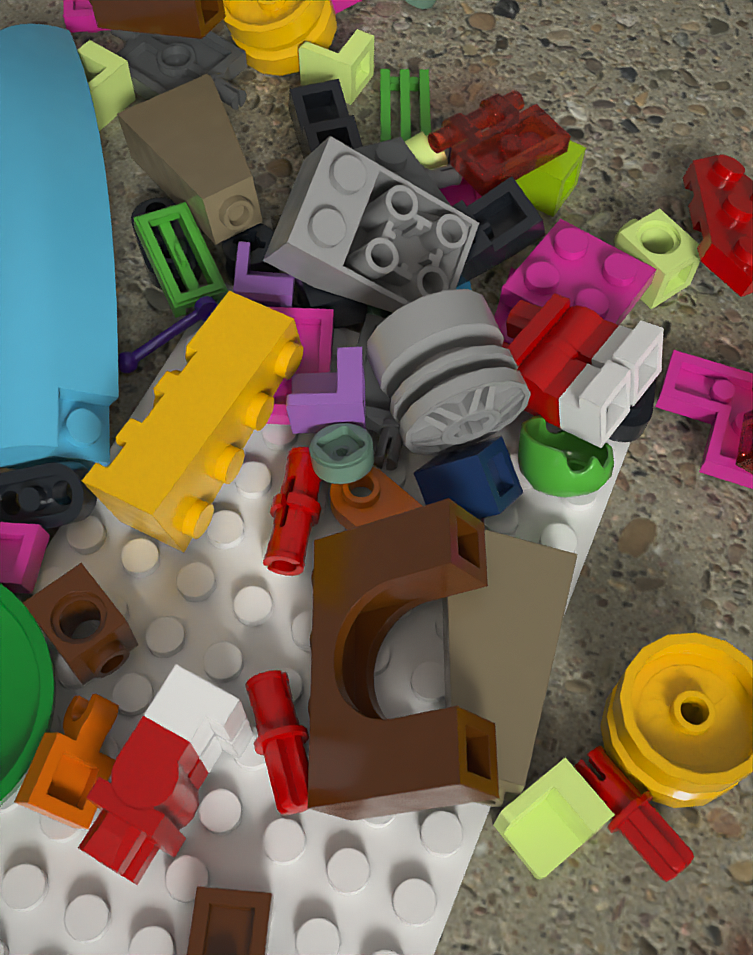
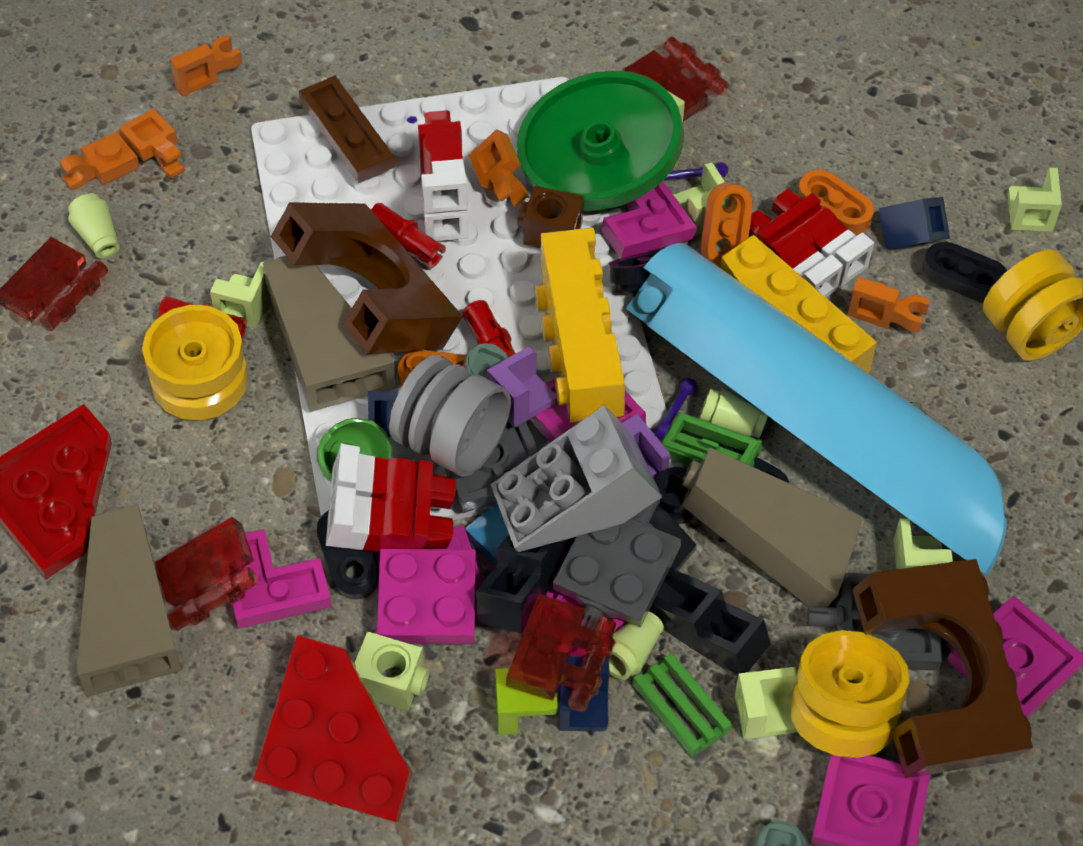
camera: 145 degrees right, 5 degrees down
none -> yellowish green cone [699,388,768,438]

